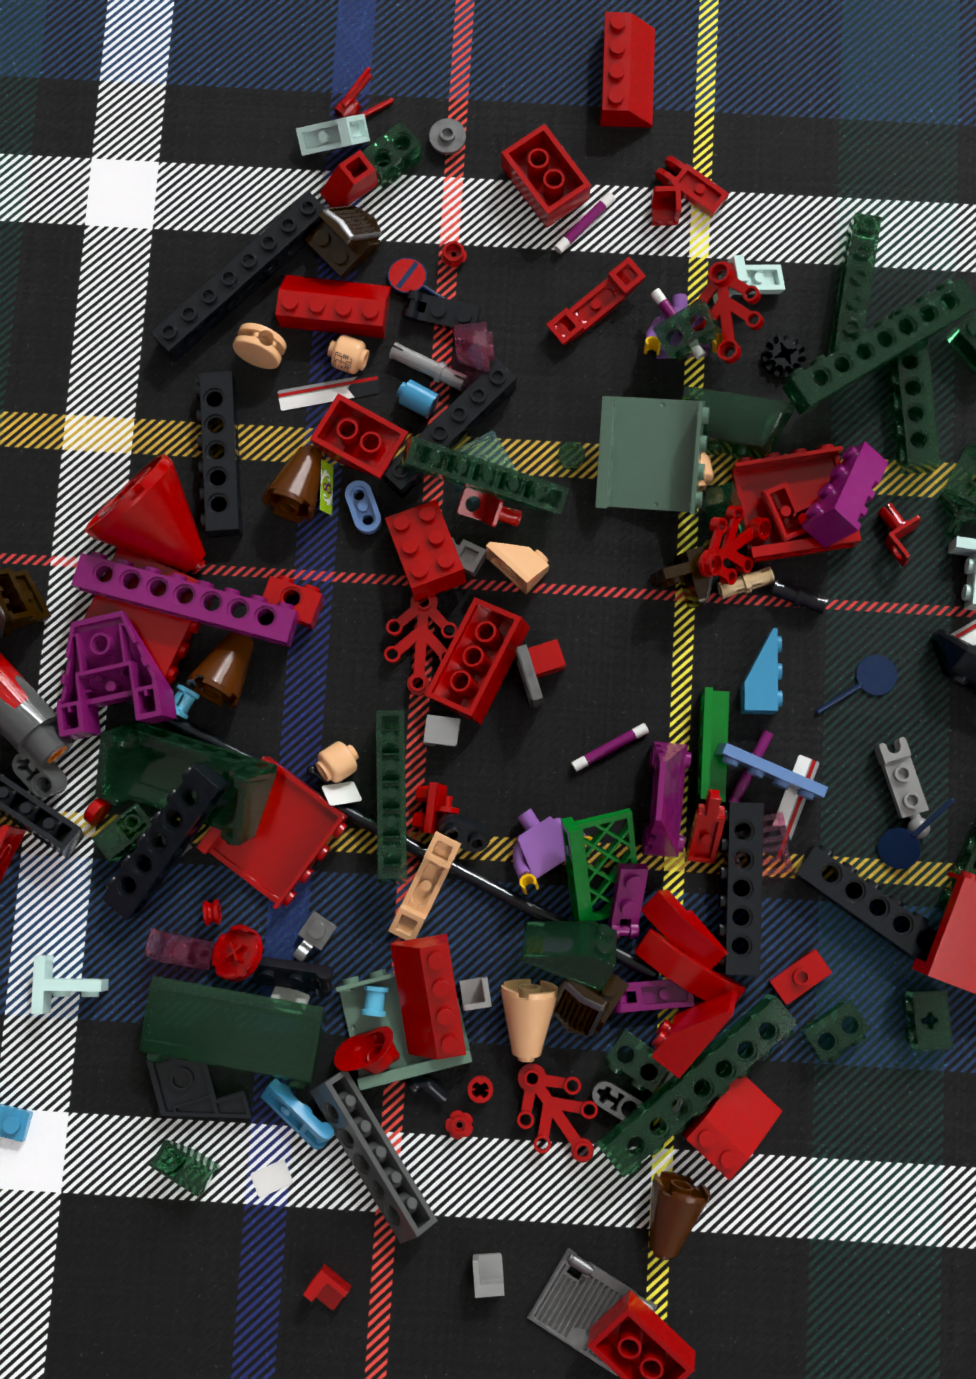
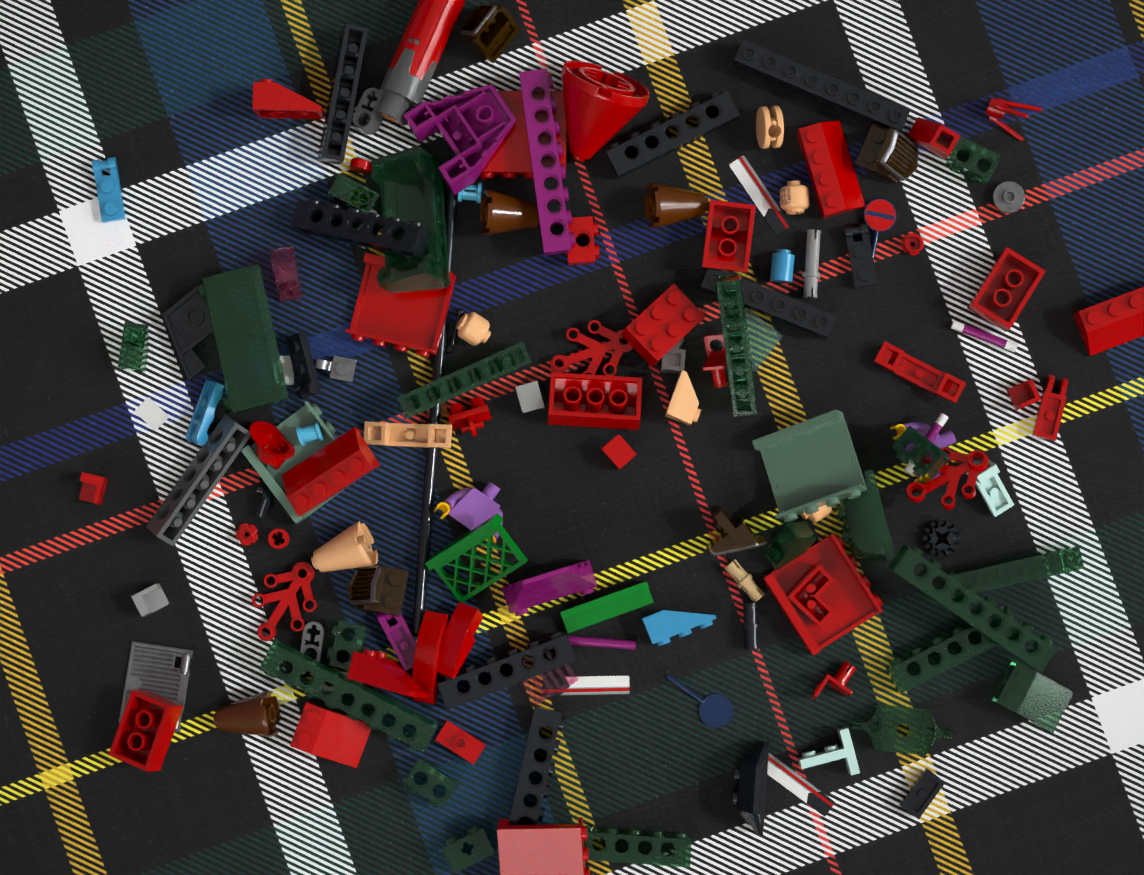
camera: 60 degrees right, 5 degrees up
light aqua bracket [31,955,109,1014] -> none
red bush [203,899,222,926] -> none
red tile [212,924,263,982] -> none
light aqua bracket [296,114,370,156] -> none
lime sticker [320,459,333,516] -> none
white sticker [322,781,362,806] -> none
medium blue plate [345,480,382,534] -> none
black plate [436,814,490,852] -> none
clear pink slope [454,322,495,371] -> none
light grey panel [459,976,492,1011] -> none
flat silver tile [515,644,543,708] -> none
clear green slope [521,921,617,992] -> none
clear green tile [558,441,585,470] -> none
magenta bar [571,723,649,772] -> none
magenta plate [607,863,649,939] -> none
red hinge [686,789,726,864] -> none
red plant [698,505,771,585] -> none
medium blue plate [715,743,828,801] -> none
magenta wedge [801,441,888,548] -> none
light grey plate [874,737,930,839] -> none
dark blue piece [878,798,955,869] -> none

